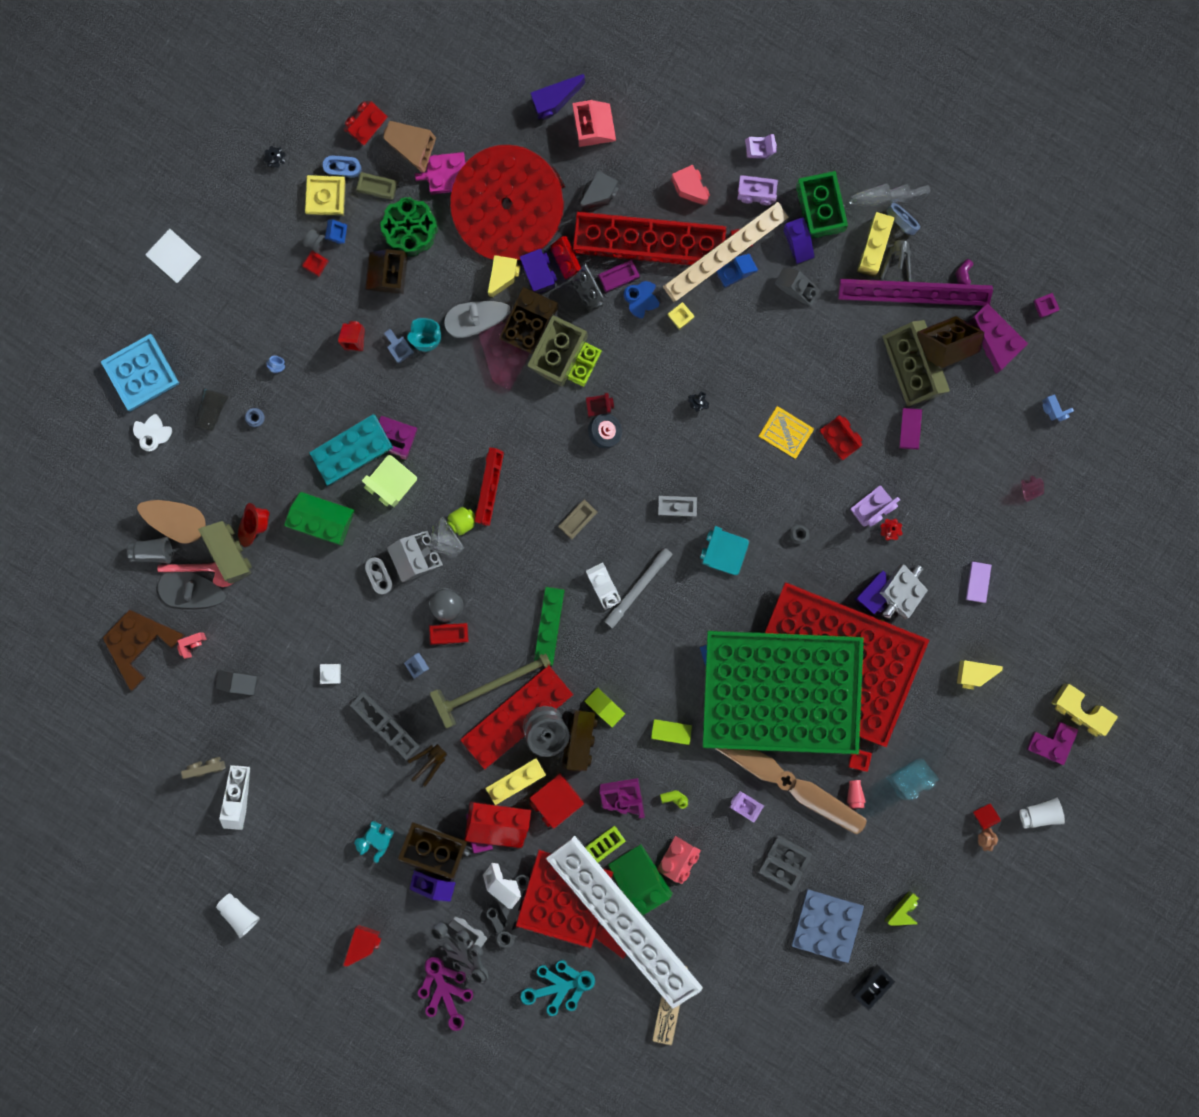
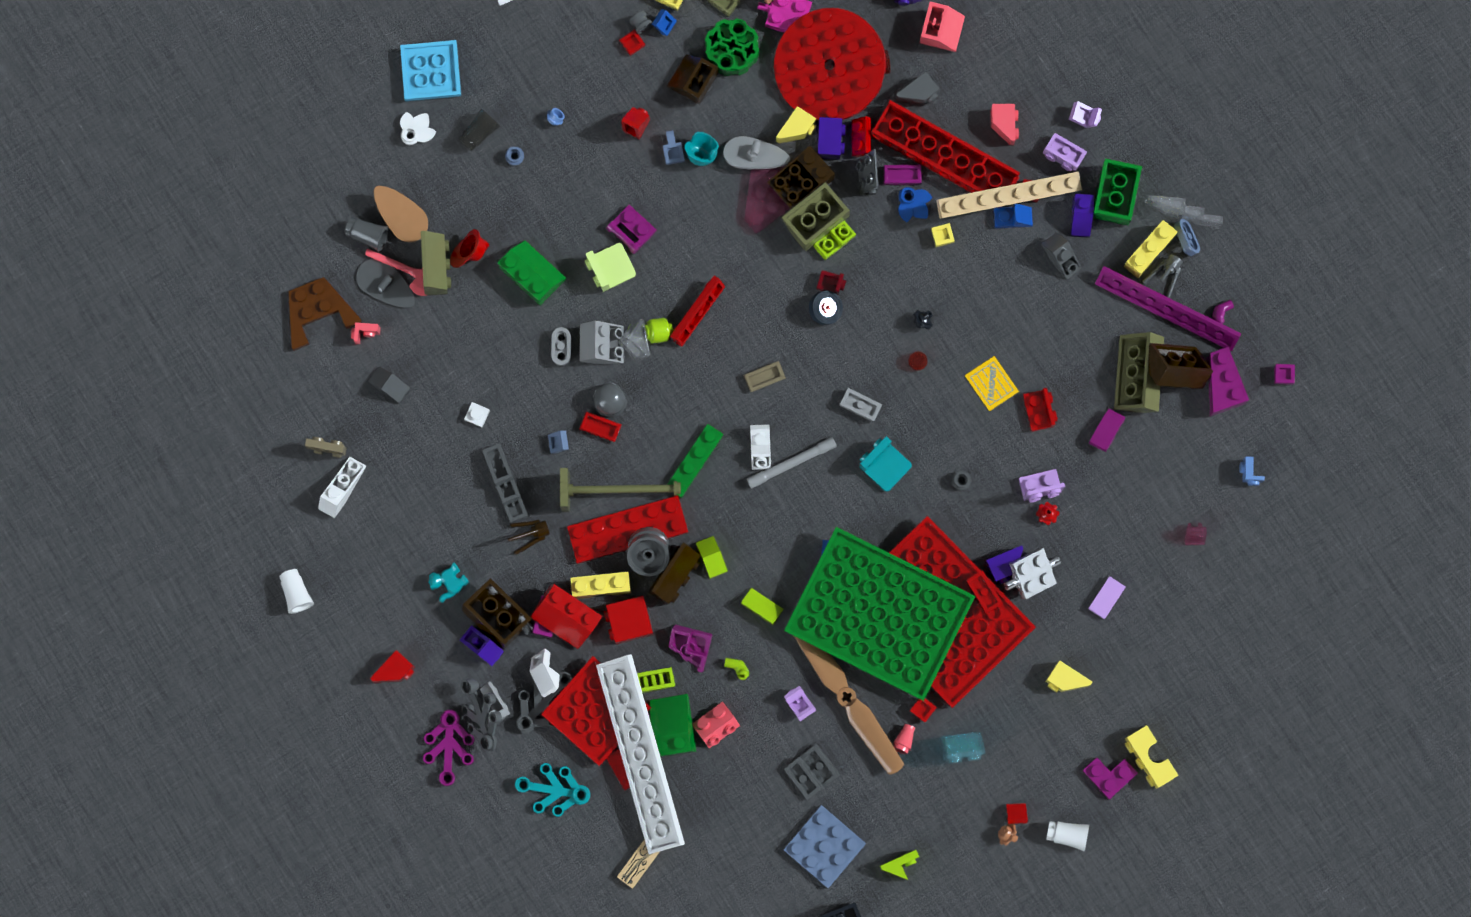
camera: 25 degrees right, 5 degrees down
teal plate [309,414,393,486] -> none
none -> clear red plate [909,351,928,371]
none -> red plate [966,570,1003,614]

